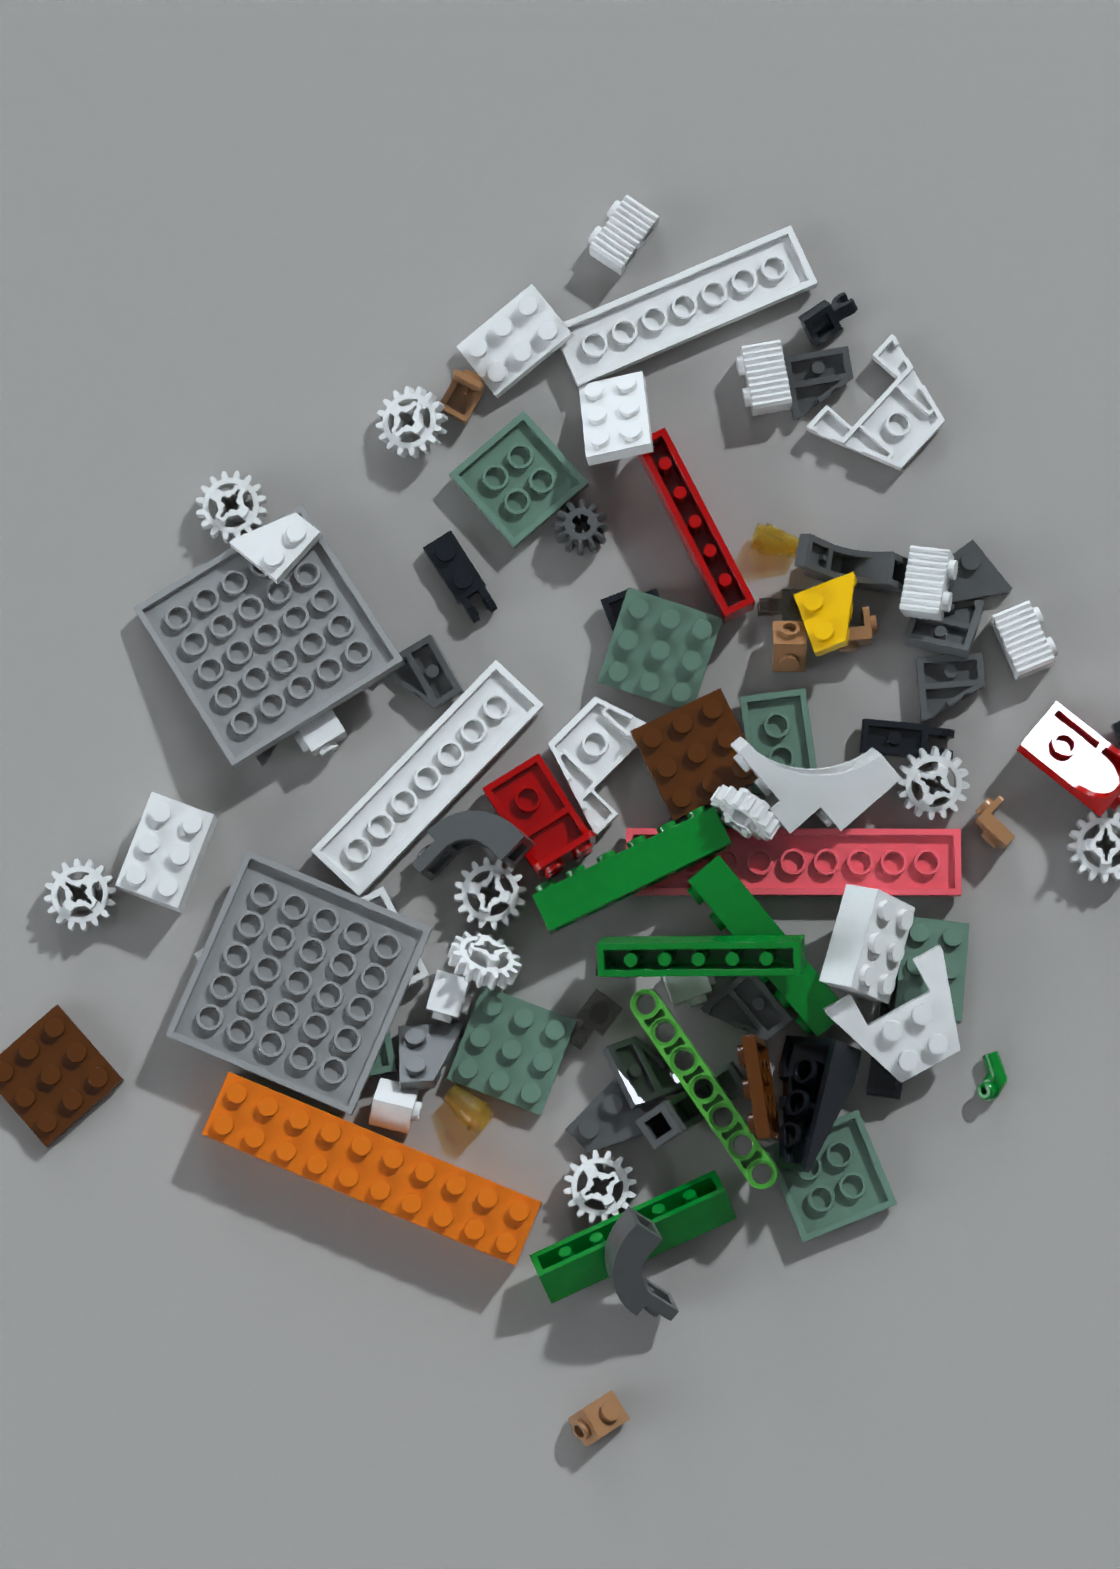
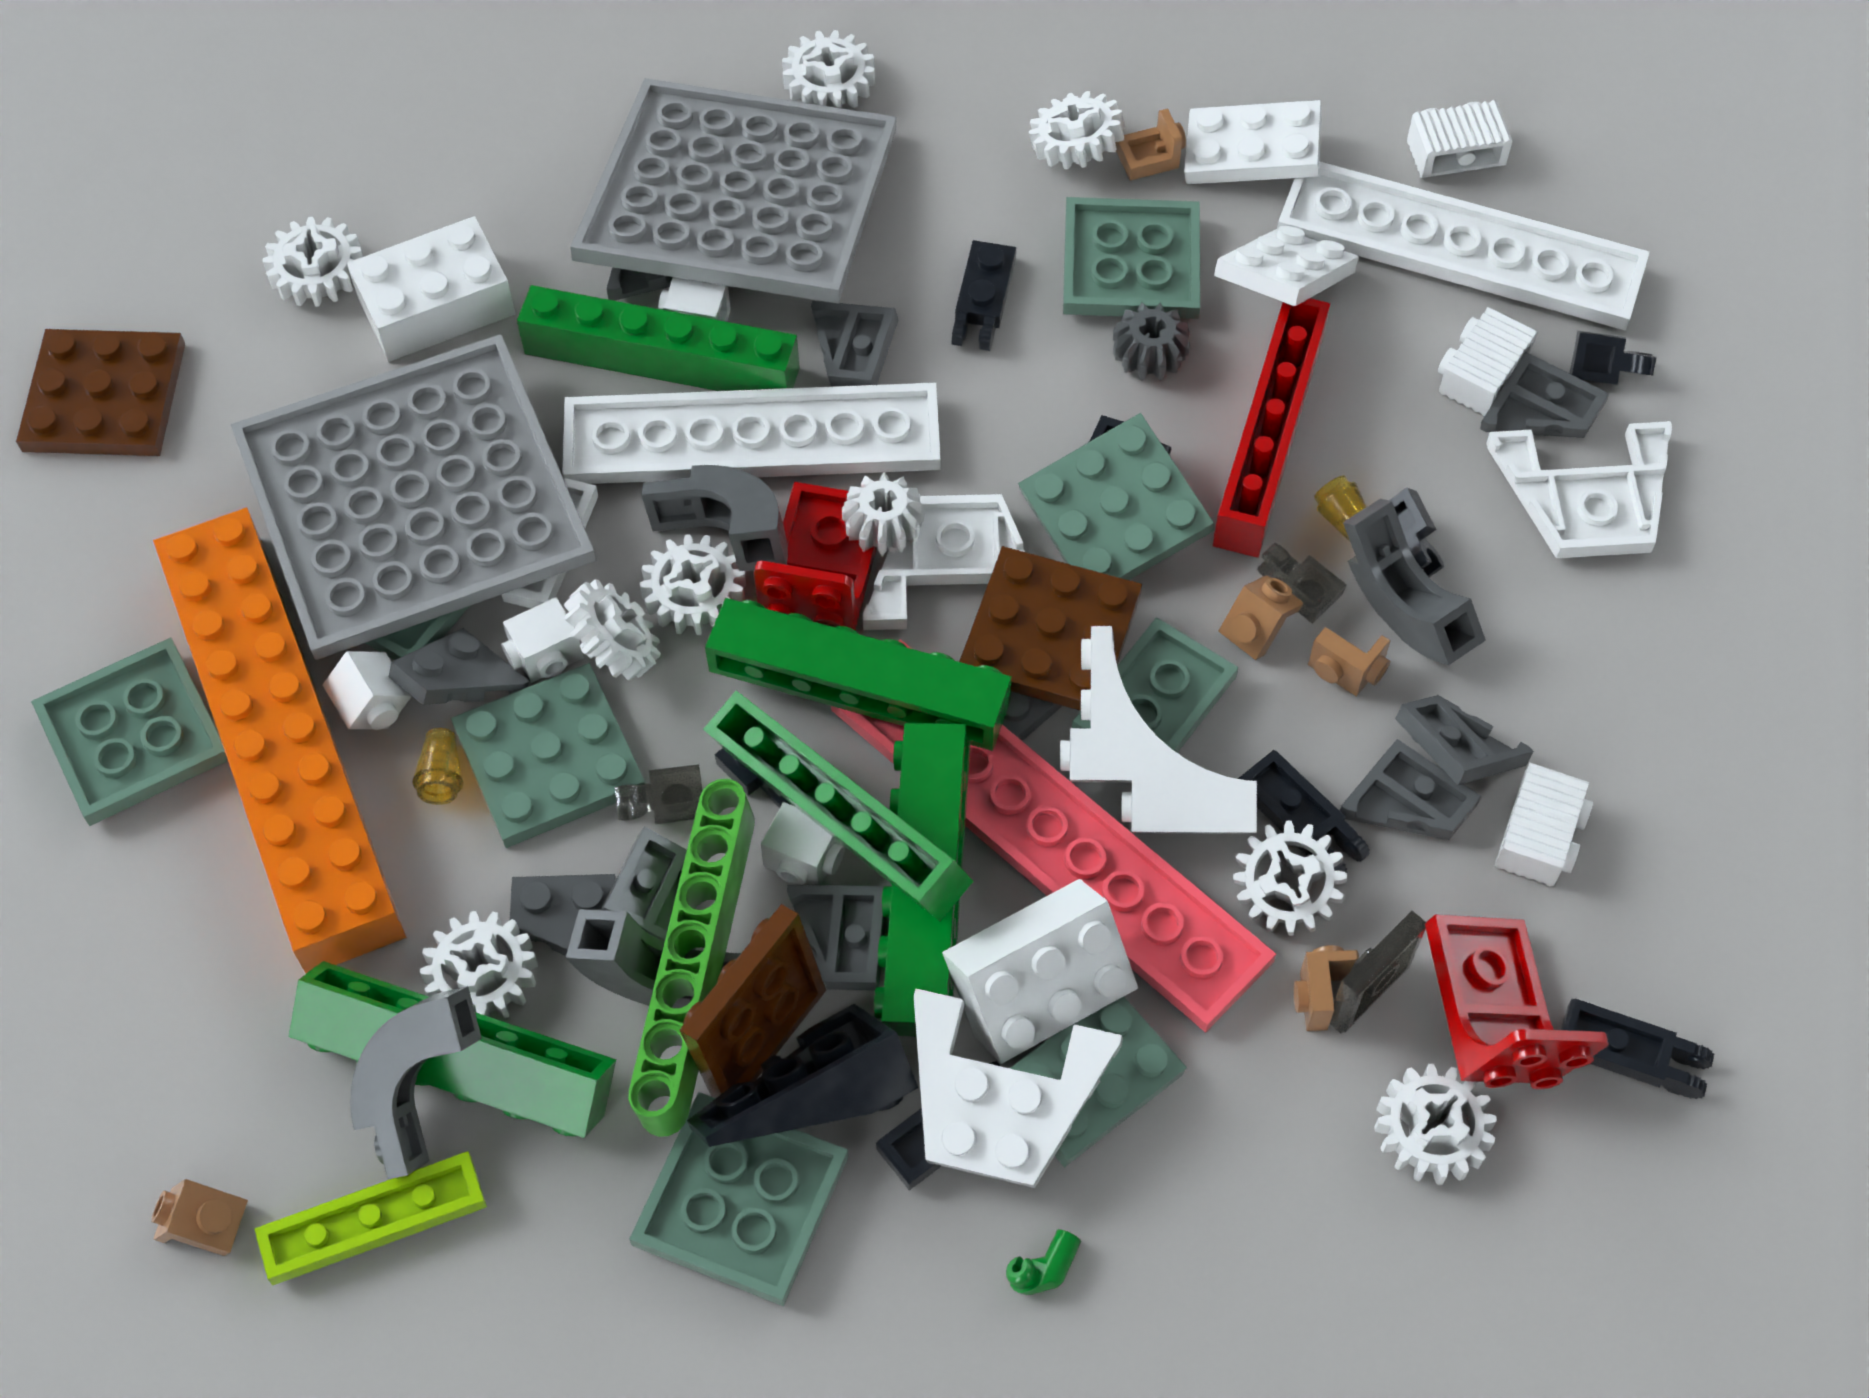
camera: 40 degrees right, 20 degrees down
white wing [229,512,322,584] -> none
white gear [710,784,780,841] -> none
yellow wing [793,572,857,657] -> none
white brick [899,545,958,621] -> none
dark grey wing [948,539,1012,604] -> none
none -> sand green plate [31,637,228,826]
none -> lime plate [254,1151,487,1285]
none -> green brick [517,285,800,391]
none -> white gear [842,472,925,557]
none -> clear smoke plate [1330,910,1427,1034]
none -> black plate [1389,487,1444,578]

